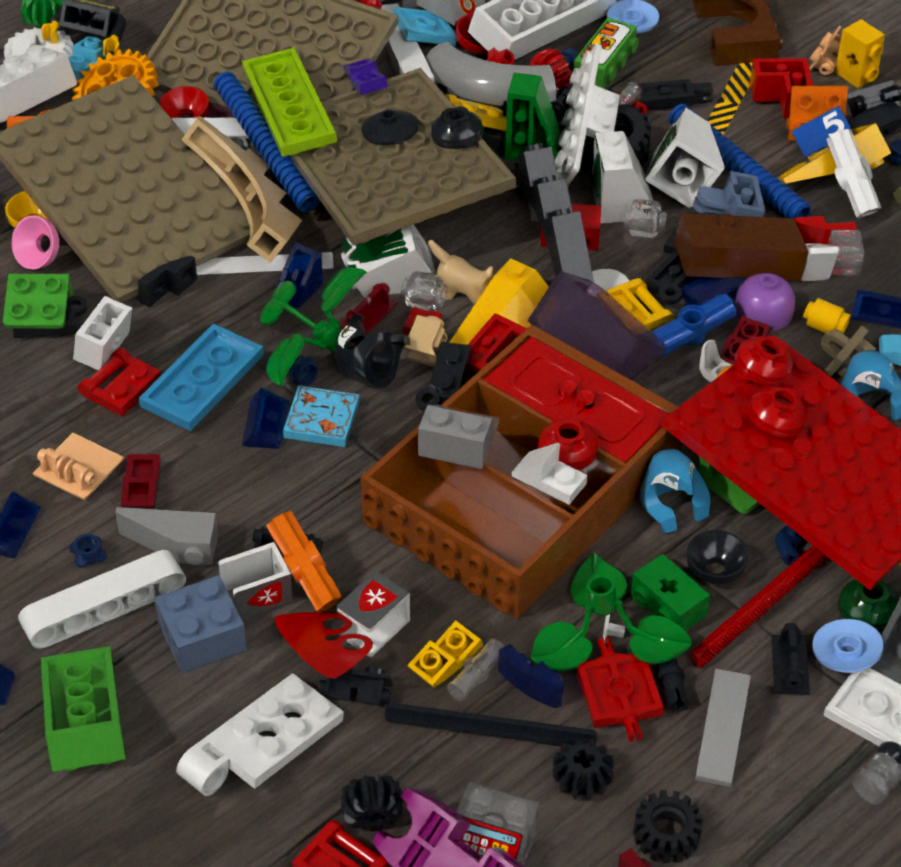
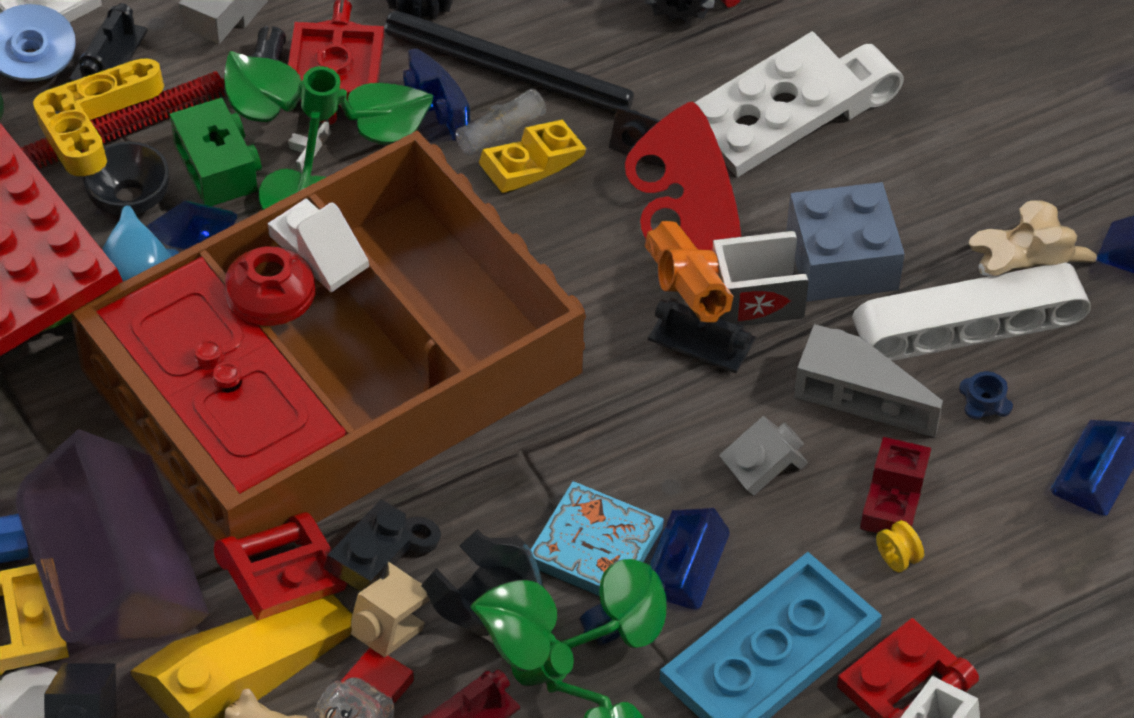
camera: 165 degrees left, 5 degrees up
light nougat hinge [33,433,124,501] -> none
bright green slope [41,646,125,772] -> none
piece [337,570,410,657] -> none
light grey slope [418,405,500,469] -> none
none -> yellow beam [33,59,165,176]
none -> clear blue slope [146,200,238,250]
none -> light grey bracket [719,416,808,495]
none -> yellow bush [876,520,924,573]
none -> tan animal [969,200,1097,277]

